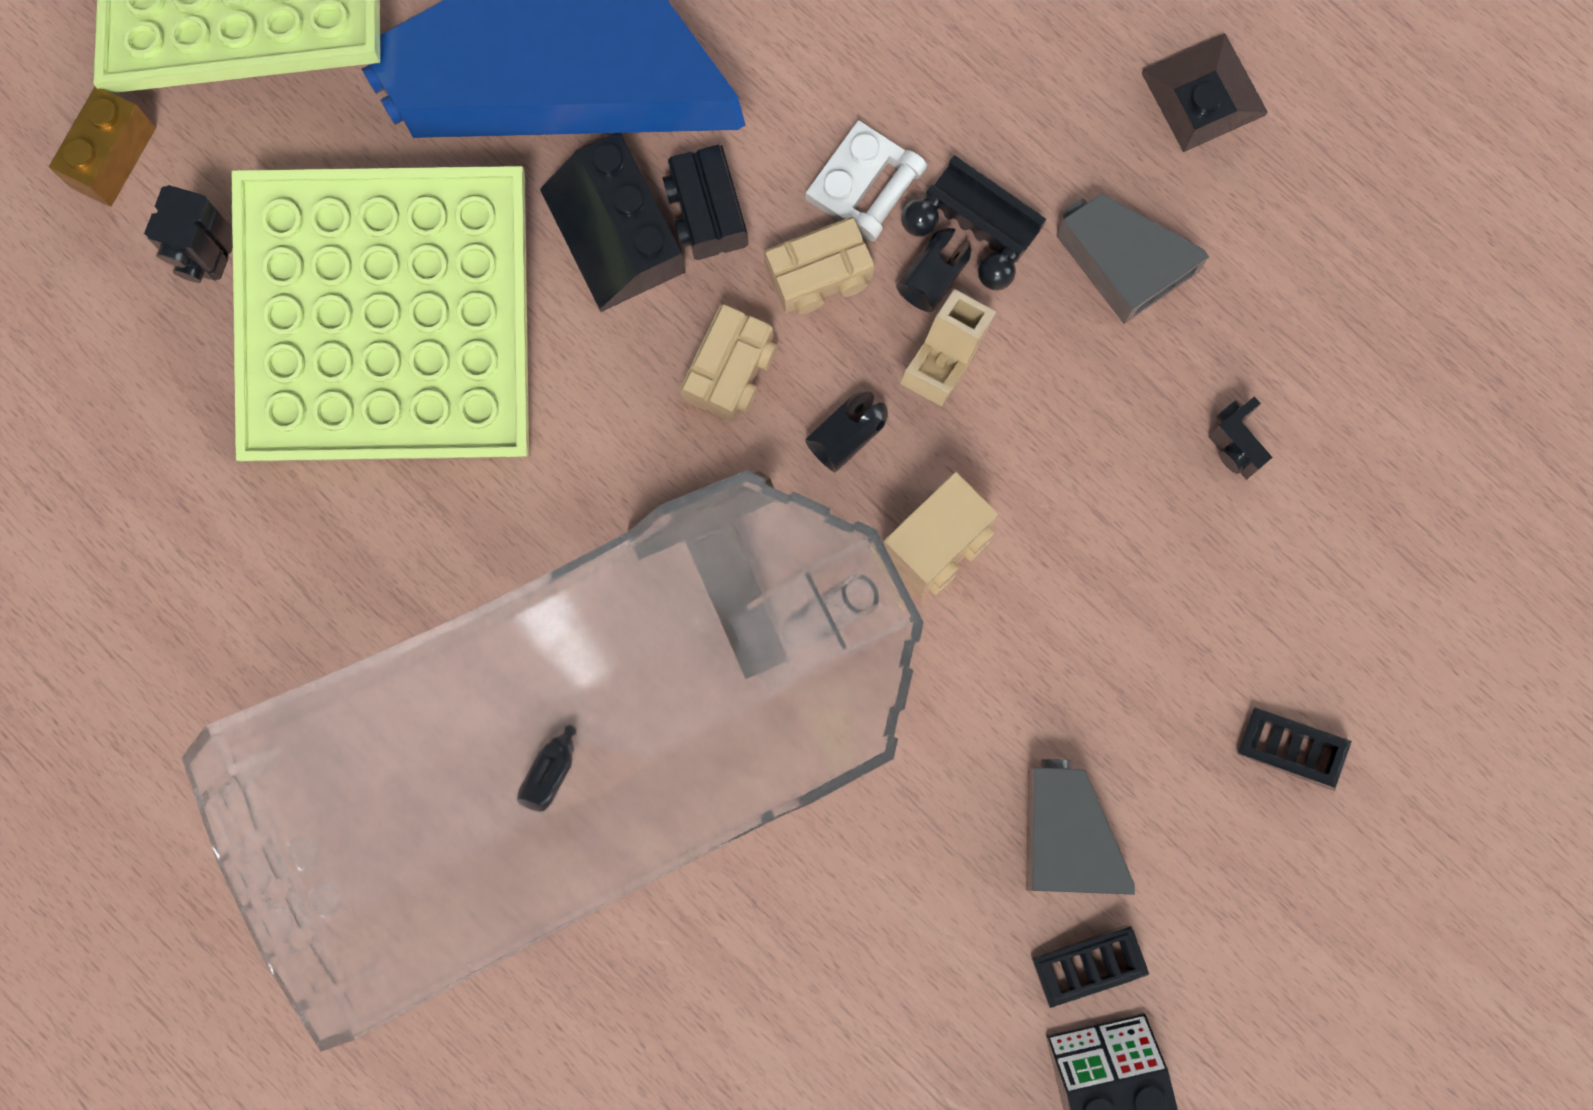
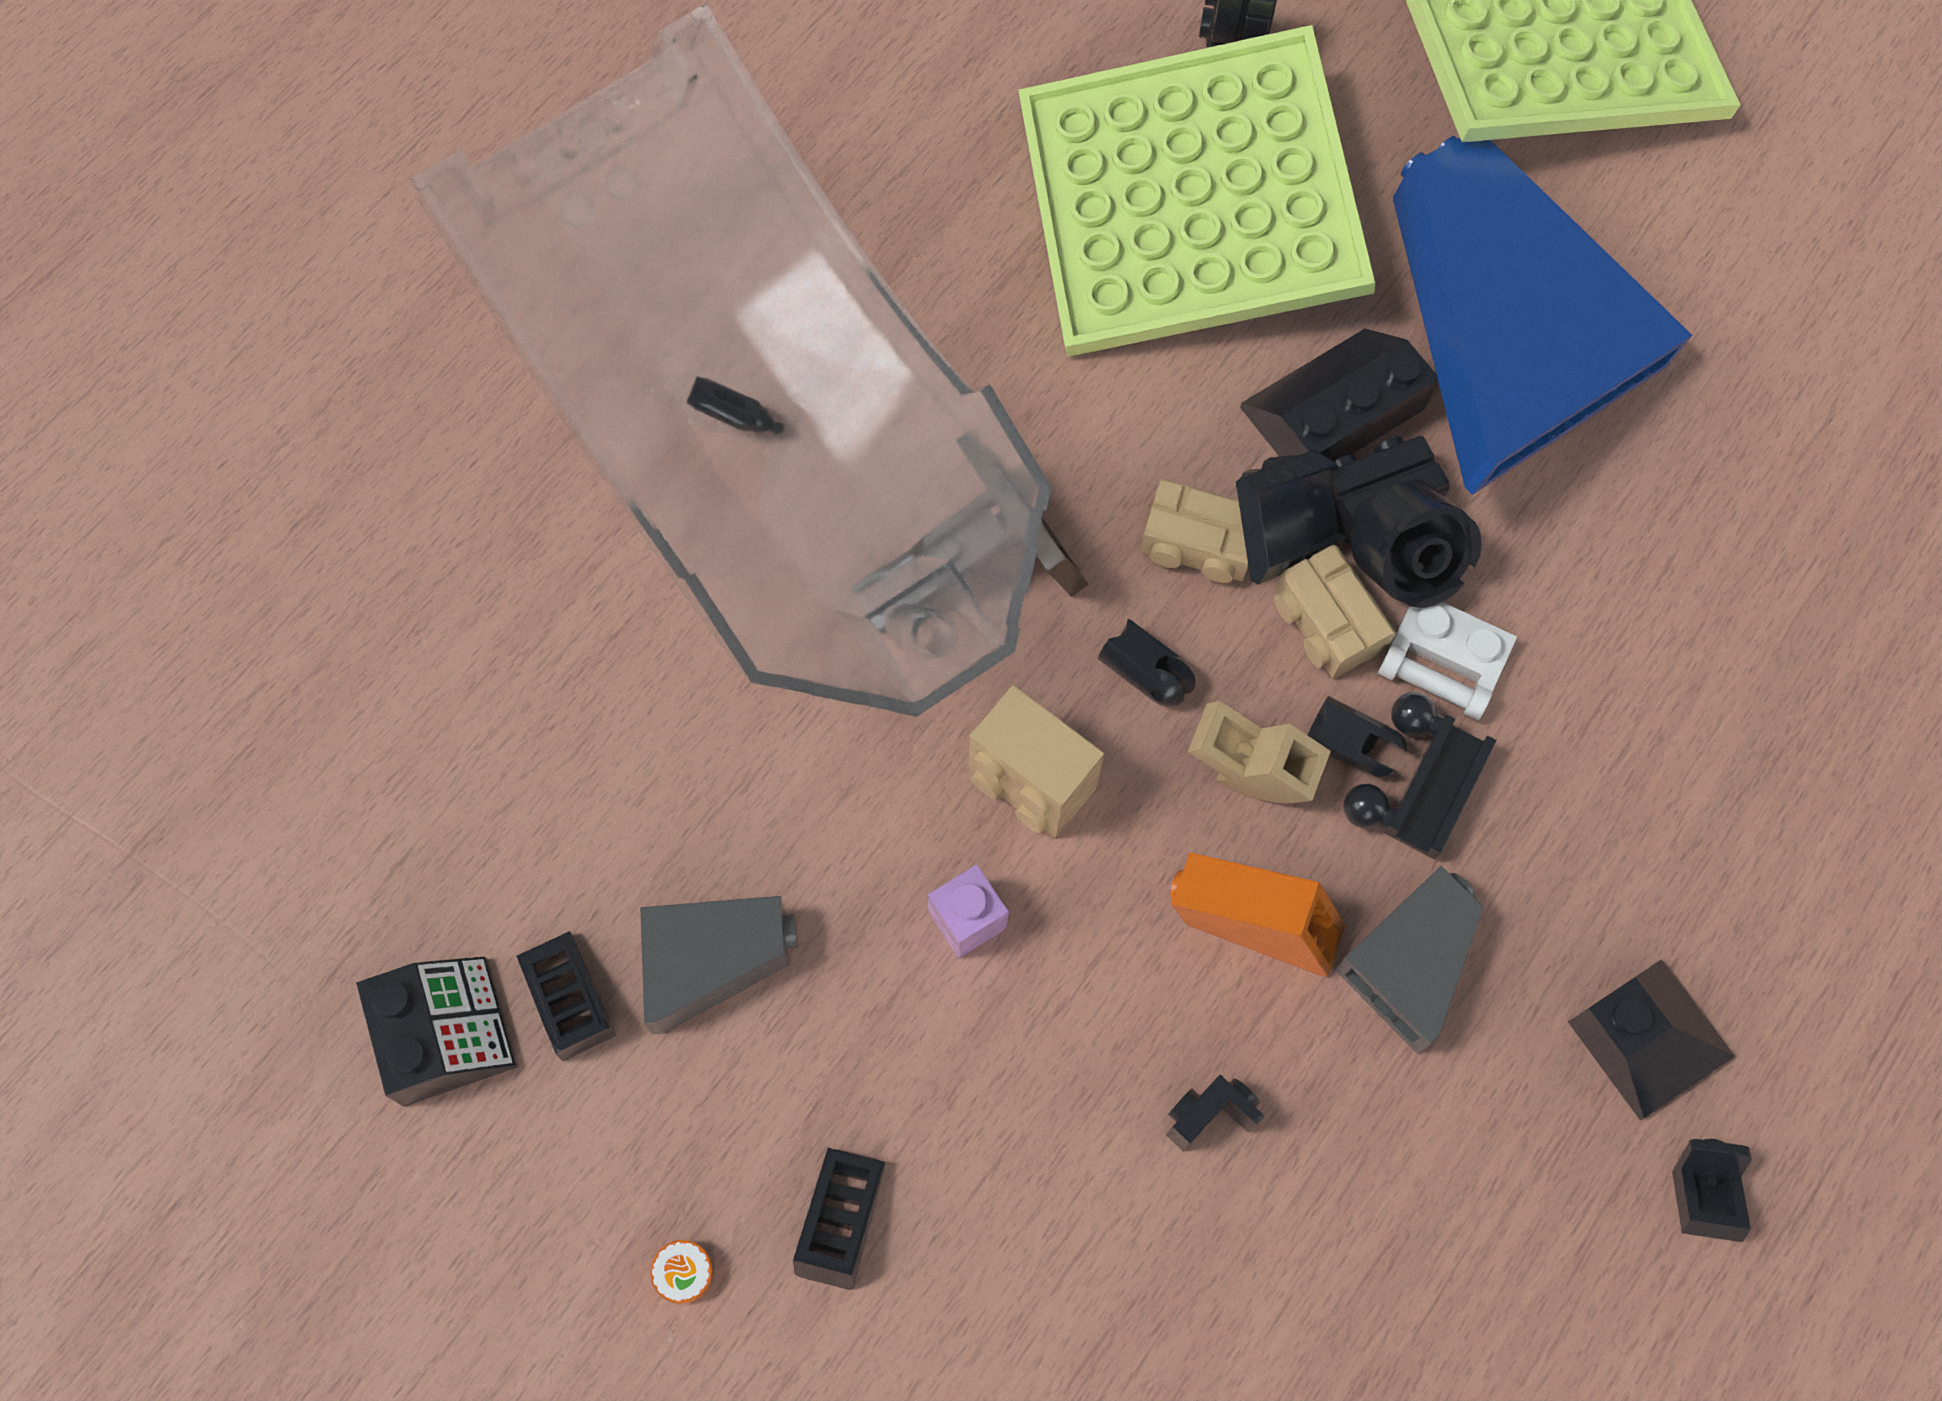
camera: 80 degrees right, 10 degrees down
none -> tile [650,1240,714,1304]
none -> lavender brick [928,864,1009,958]
none -> orange slope [1170,852,1346,977]
none -> black slope [1236,450,1347,585]
none -> black brick [1351,479,1482,608]
none -> black bracket [1672,1139,1752,1242]

